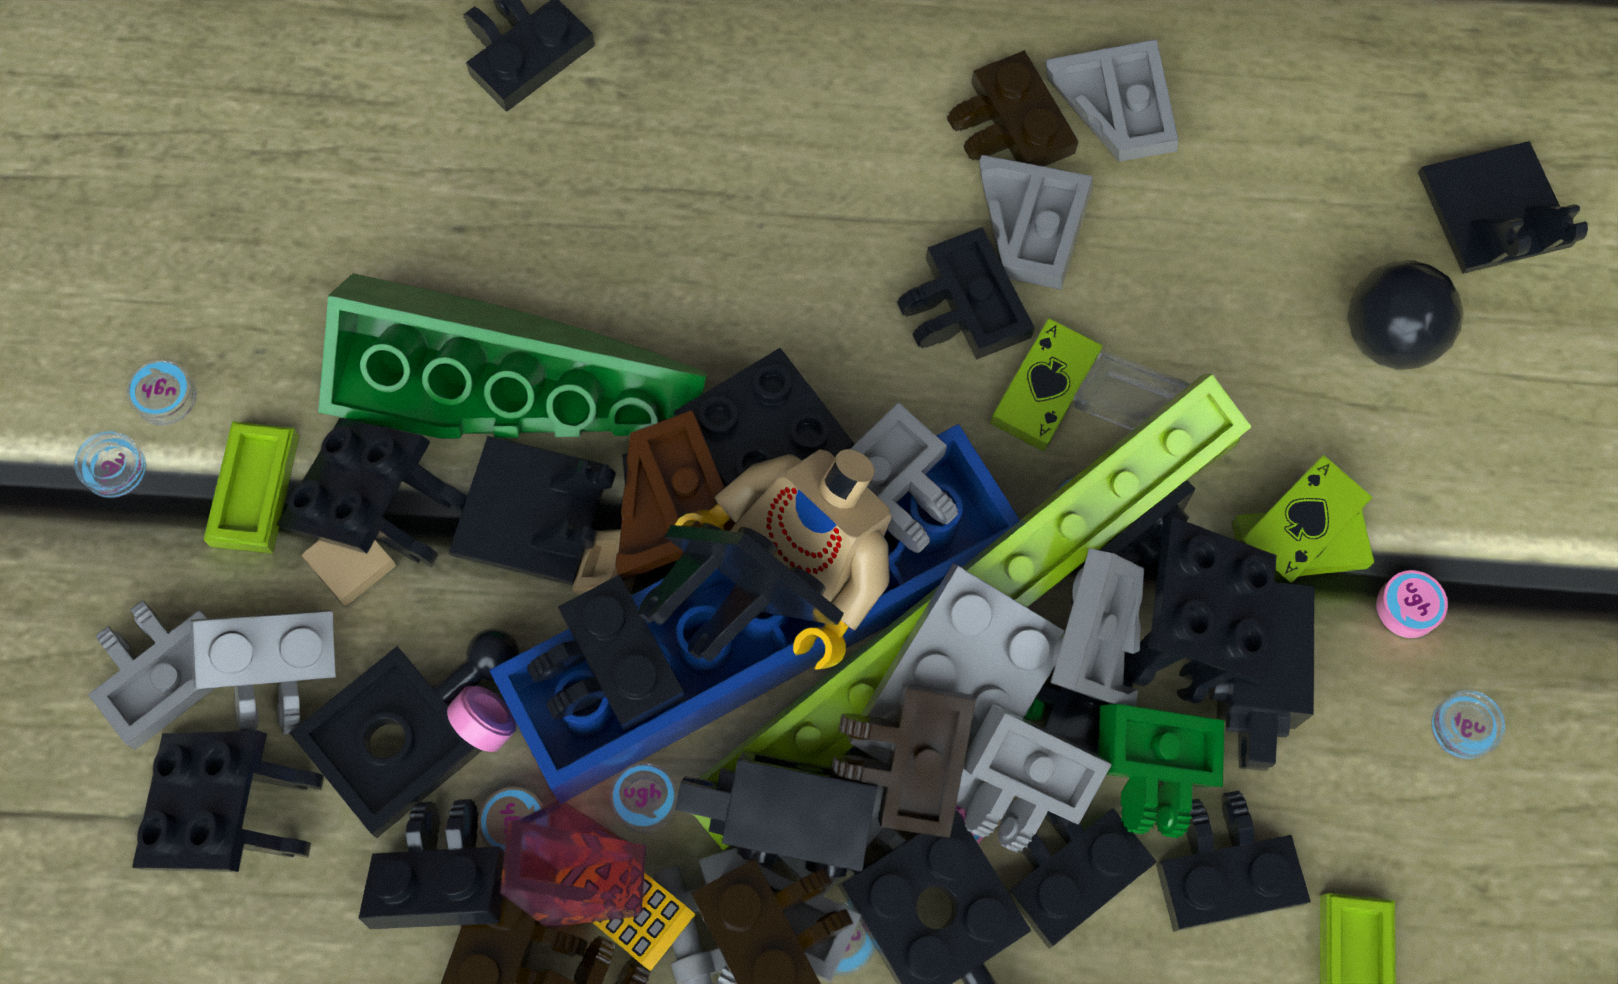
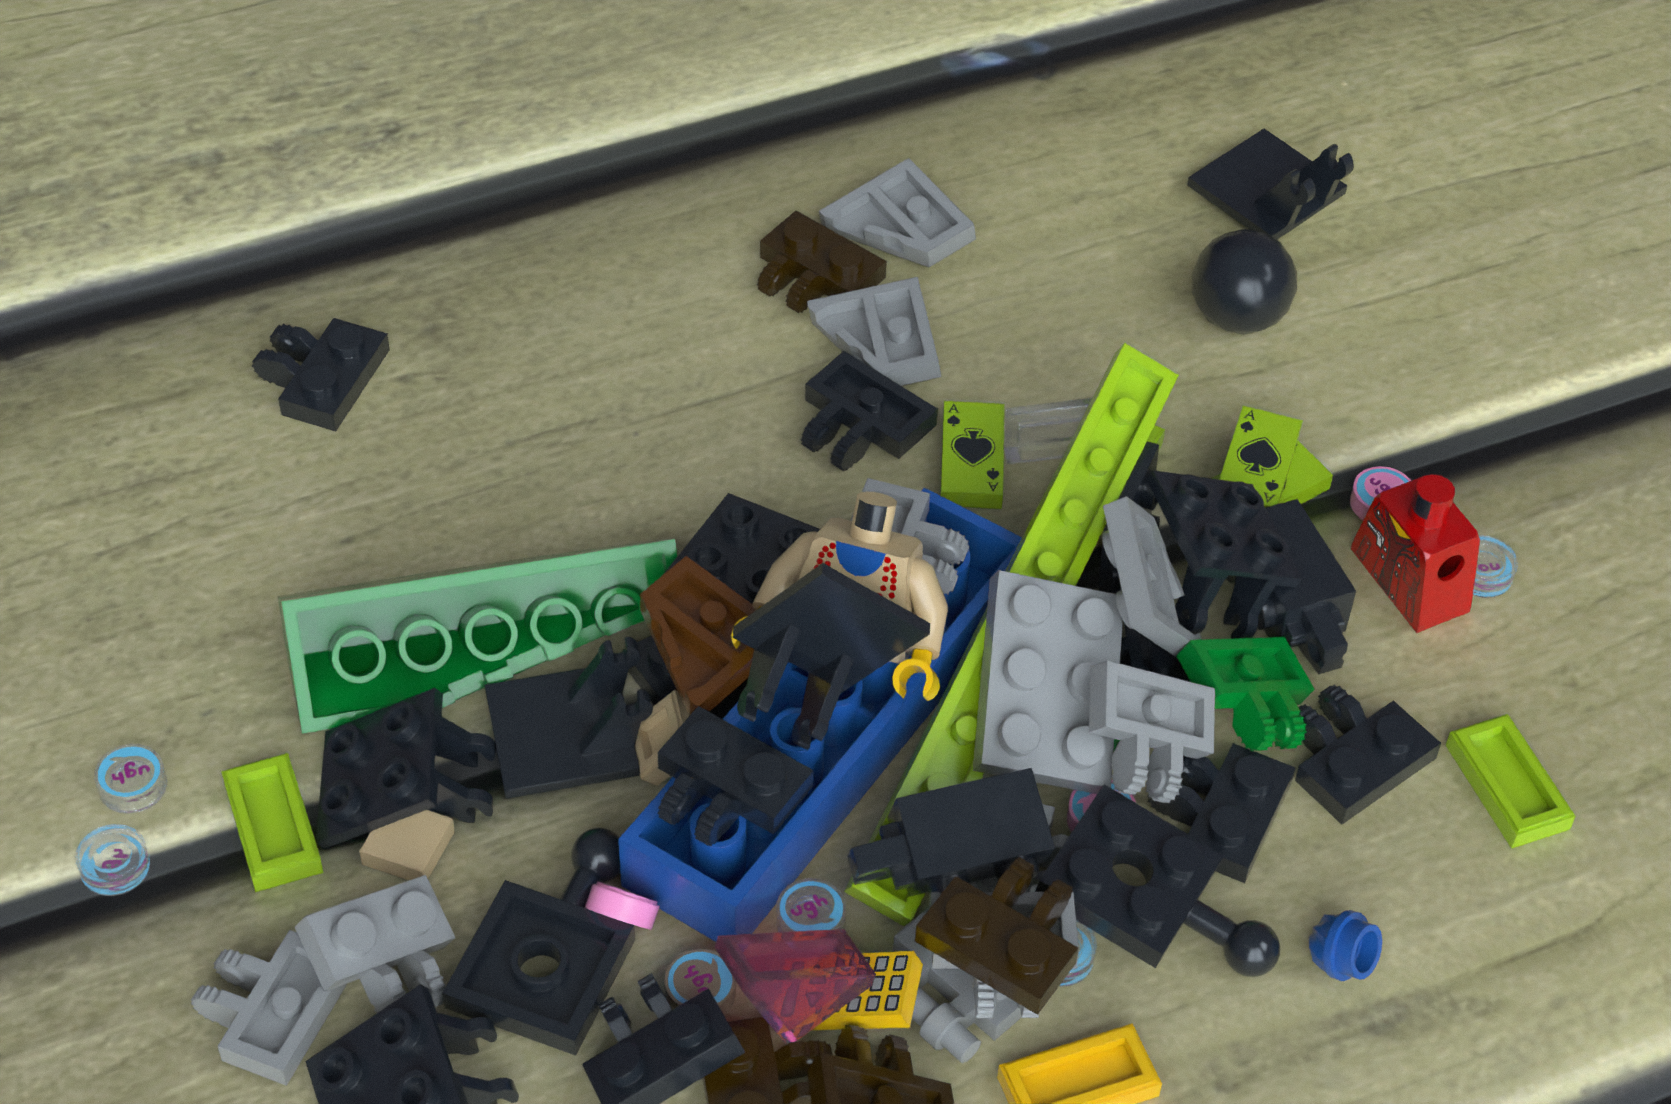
camera: 25 degrees left, 20 degrees down
dark brown hinge [831,683,976,838] -> none
none -> red torso [1350,474,1480,633]

